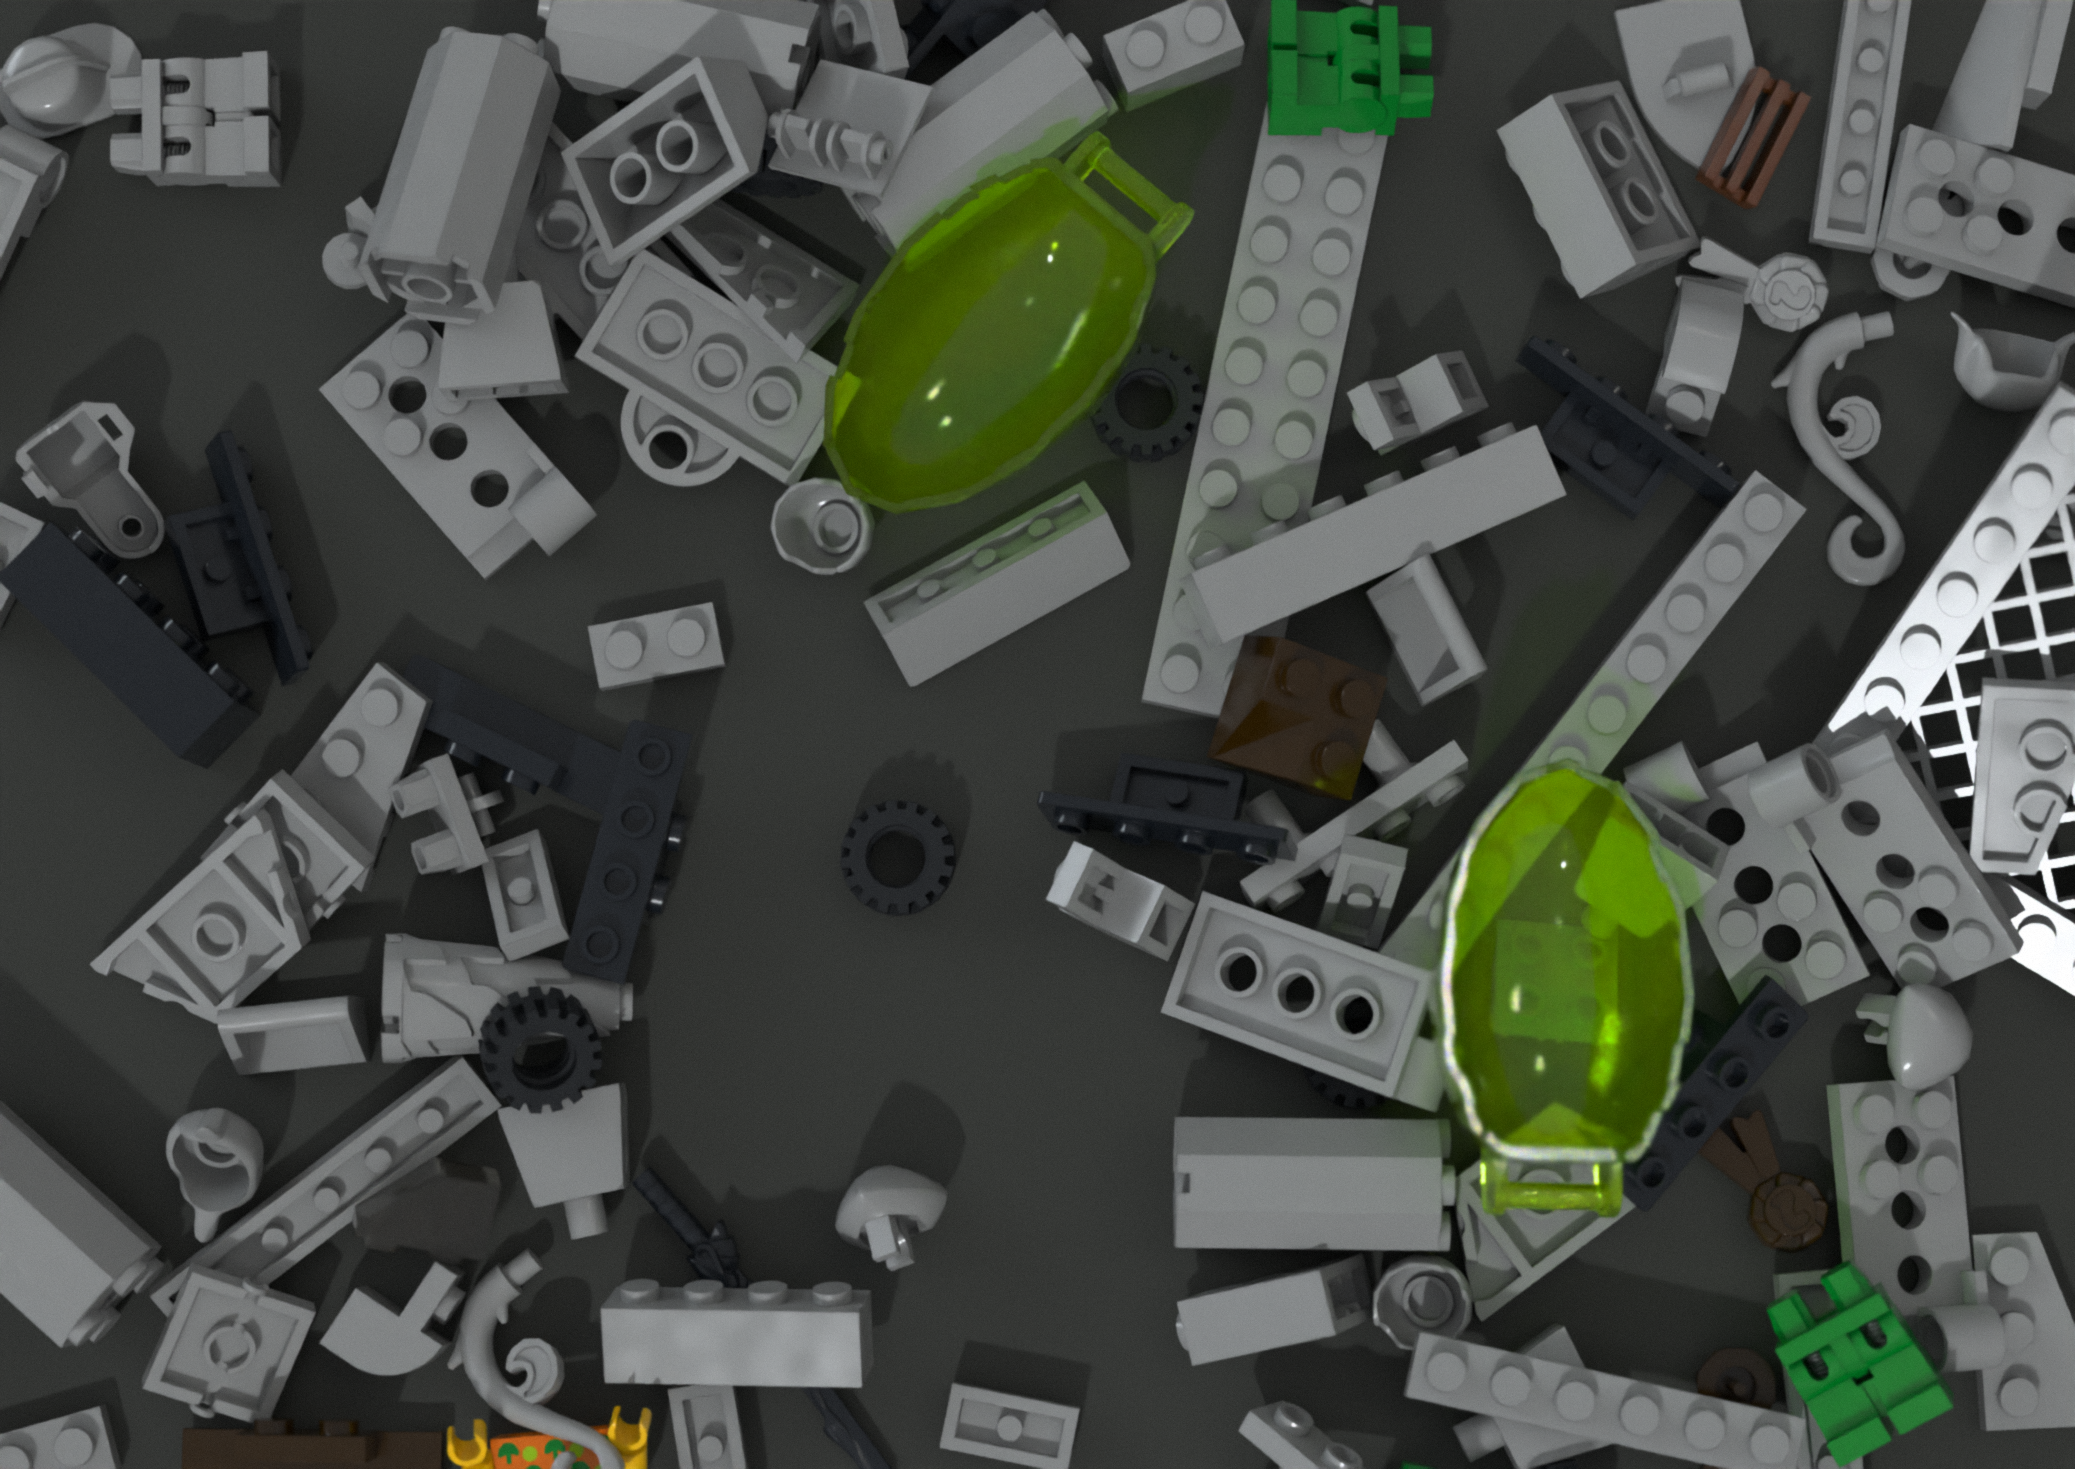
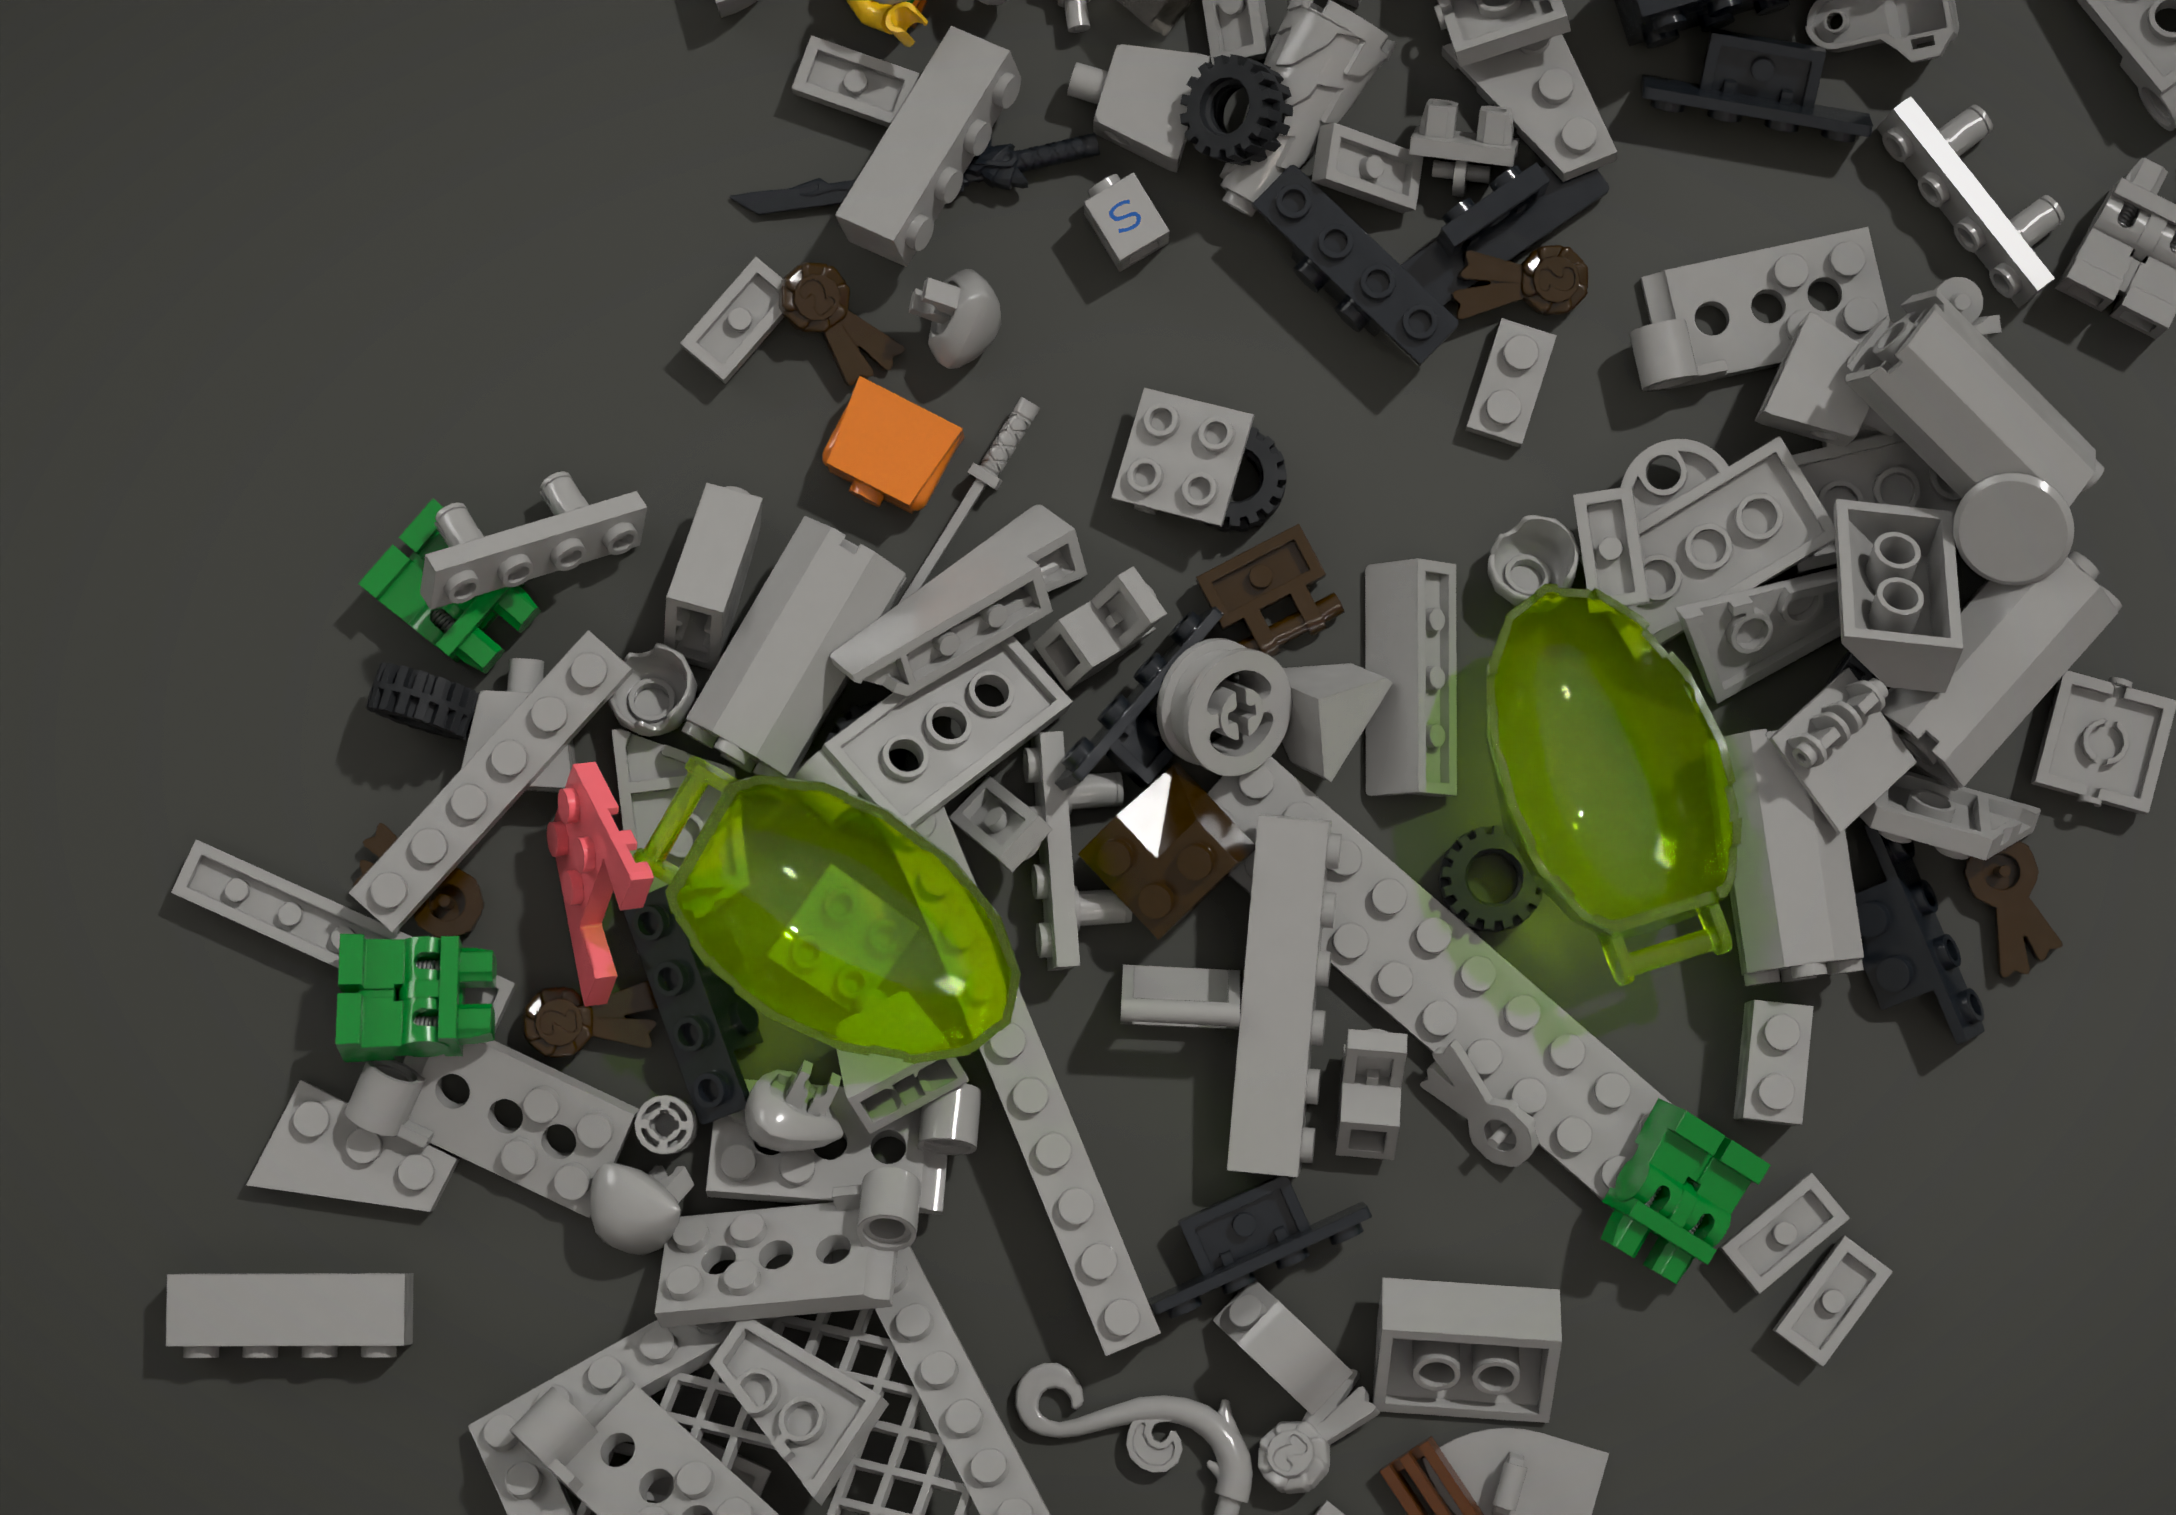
camera: 120 degrees right, 0 degrees up
none -> coral wing [547,762,654,1007]
none -> light grey wheel [634,1095,699,1155]
none -> light grey piece [745,1060,843,1152]
none -> dark brown piece [779,262,905,386]
none -> orange torso [822,376,965,514]
none -> light grey wedge [830,505,1087,697]
none -> light grey sword [899,397,1041,603]
none -> light grey brick [1084,172,1170,272]
none -> light grey hinge [1111,388,1255,527]
none -> light grey wheel [1157,638,1292,776]
none -> dark brown plate [1195,524,1345,657]
none -> light grey slope [1282,663,1393,782]
none -> light grey piece [1420,1039,1539,1167]
none -> dark brown piece [1451,245,1588,320]
none -> light grey plate [1573,486,1650,612]
none -> light grey plate [1876,96,2065,308]
none -> light grey piece [1953,473,2074,586]

